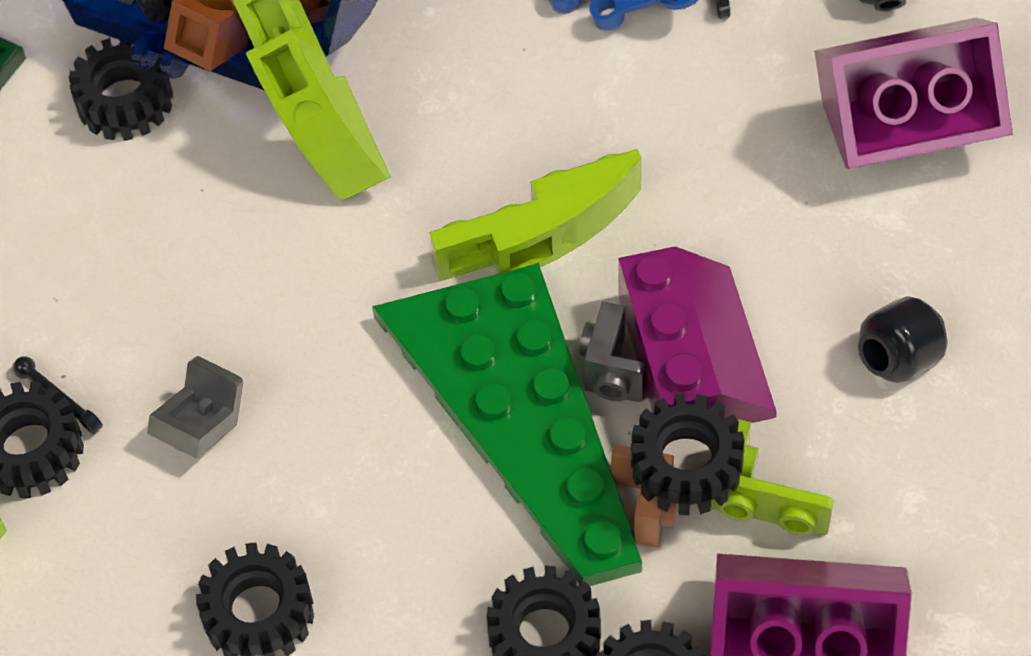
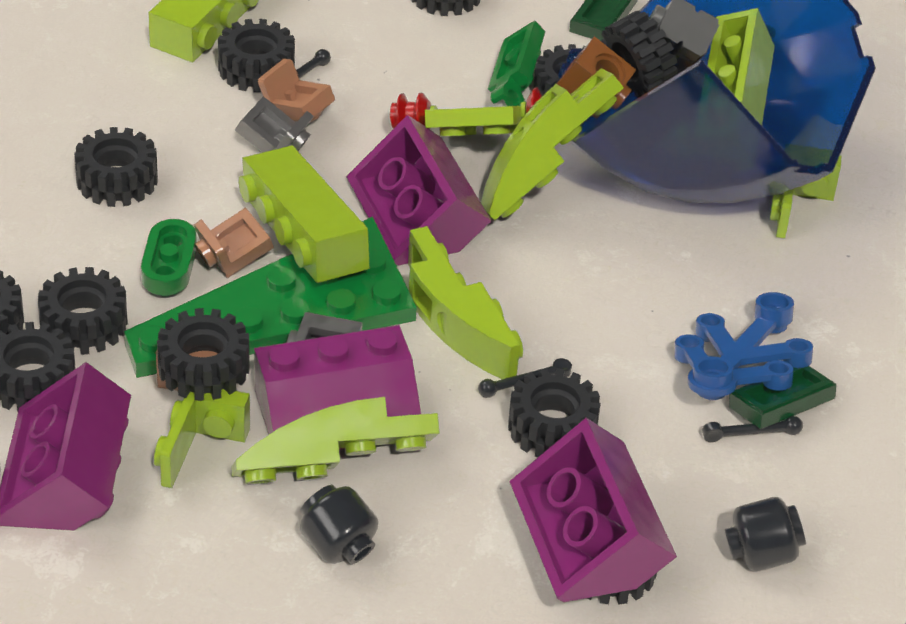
camera: 80 degrees right, 15 degrees down
none -> green plate [141,219,197,296]
none -> nougat bracket [193,207,274,278]
none -> lime slope [231,397,440,484]
none -> lime brick [238,145,369,283]
none -> nougat bracket [258,59,335,122]
none -> magenta slope [346,115,491,266]
none -> lime plate [390,88,542,136]
none -> black hinge [478,358,572,398]
none -> green plate [488,20,546,106]
none -> black tyre [508,368,601,457]

